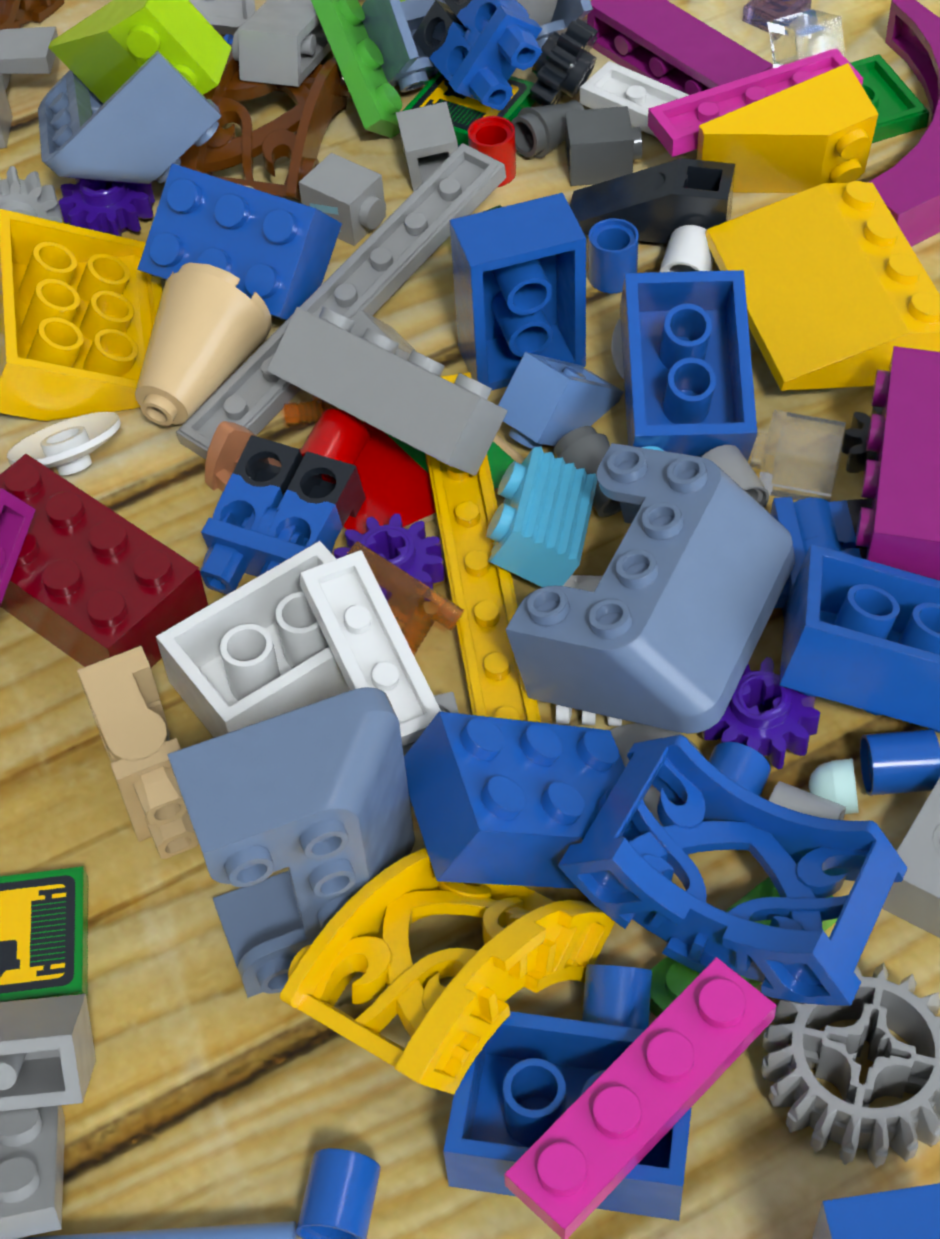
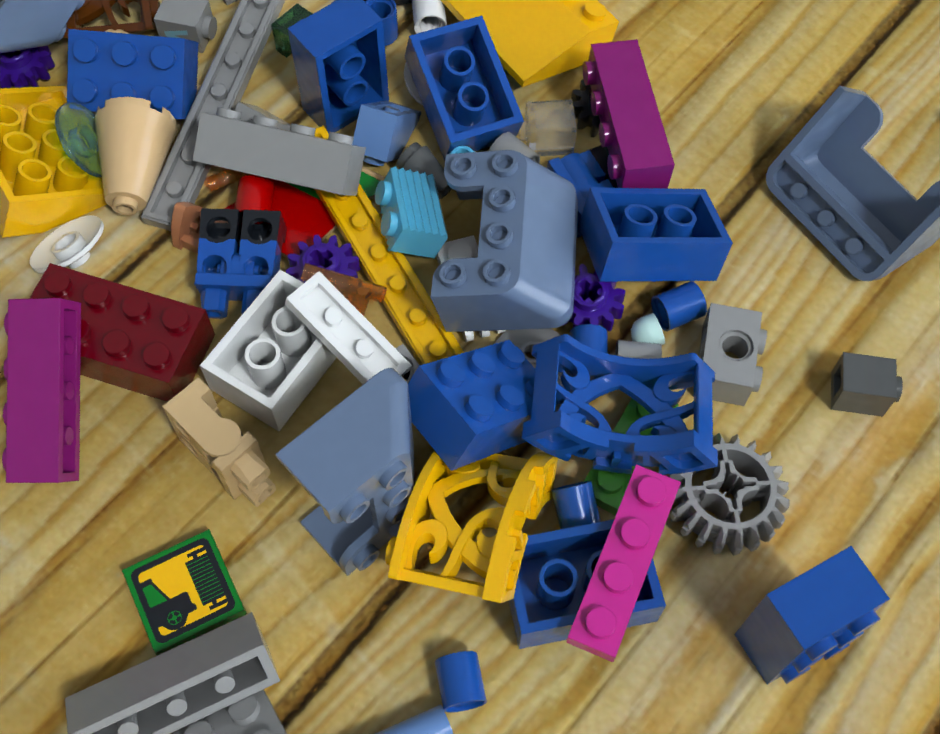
camera: 25 degrees left, 10 degrees up
none -> clear light blue dish [55,102,102,177]

